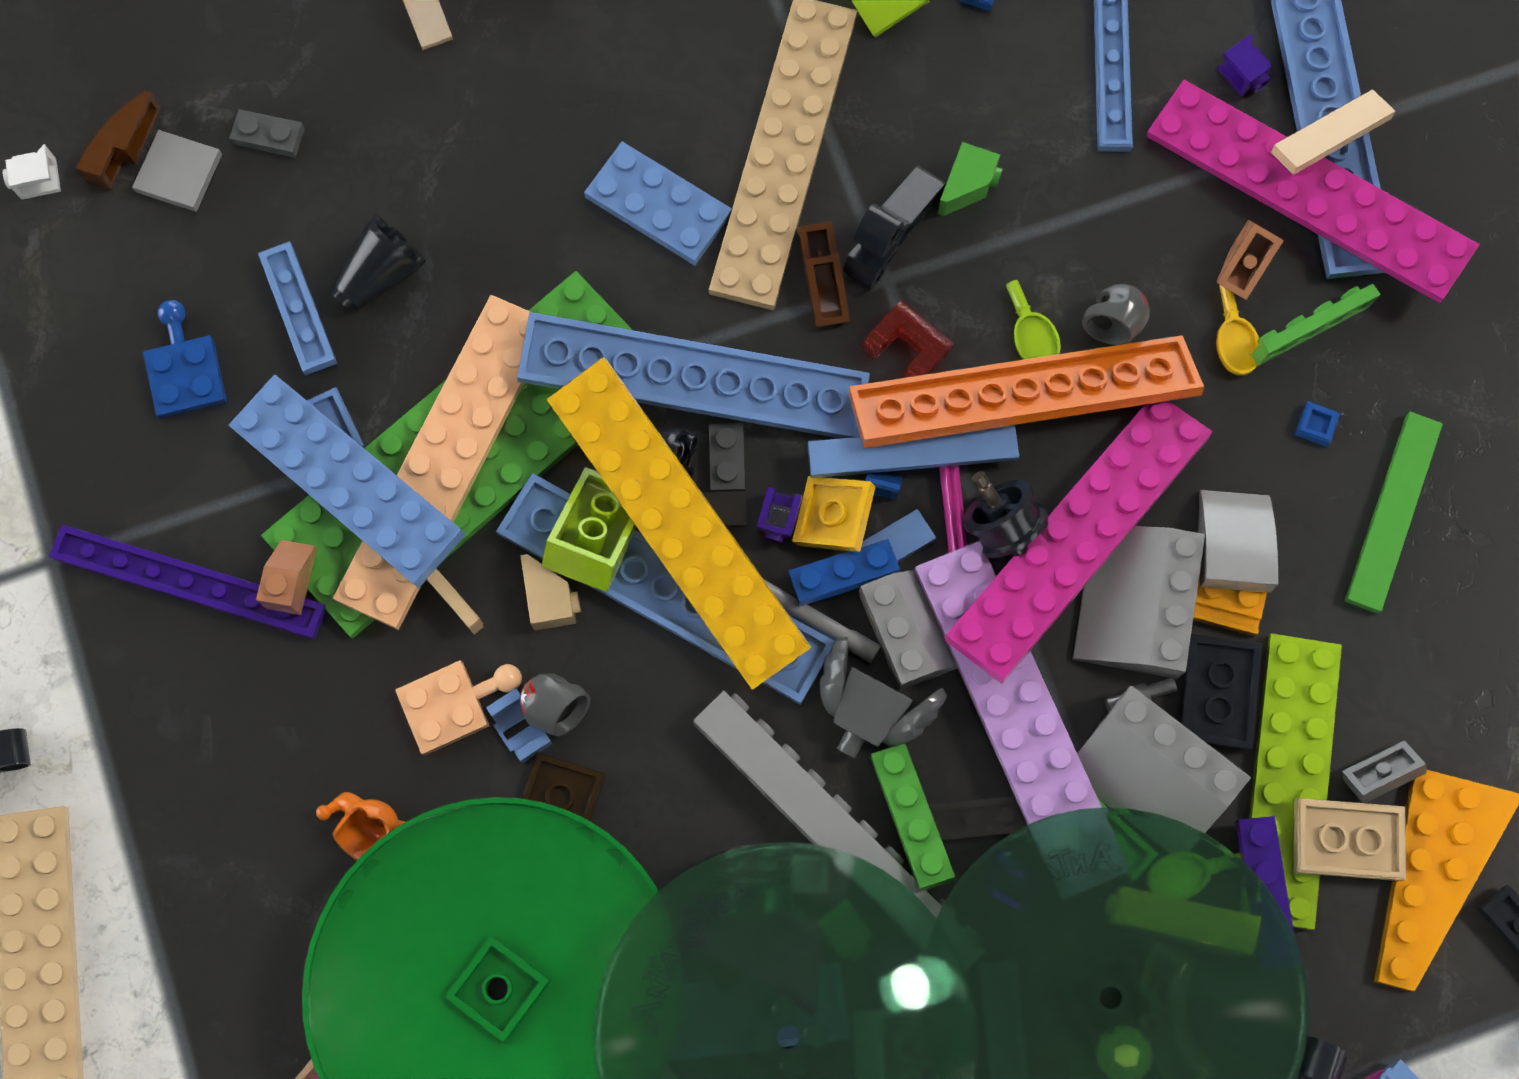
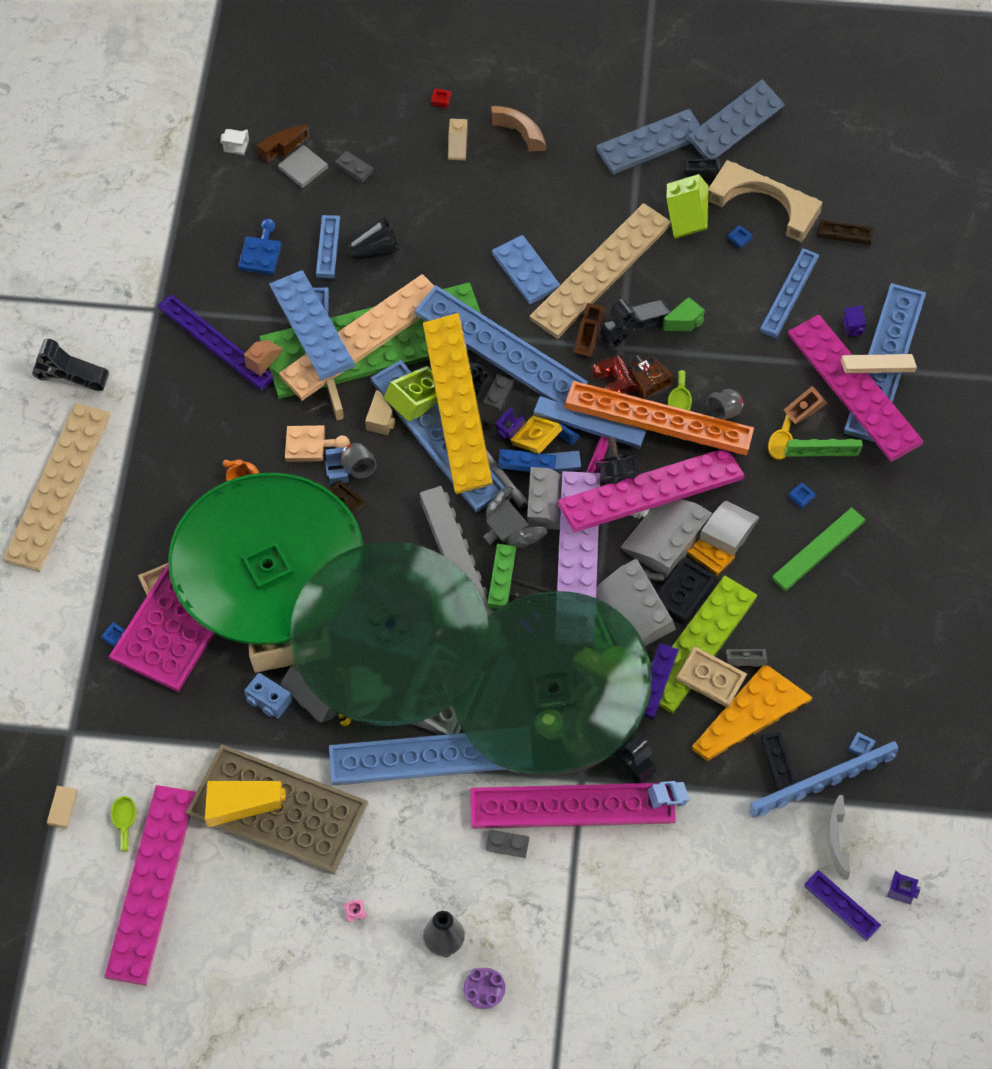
camera: 25 degrees right, 15 degrees down
none -> reddish brown torso [630,355,673,399]

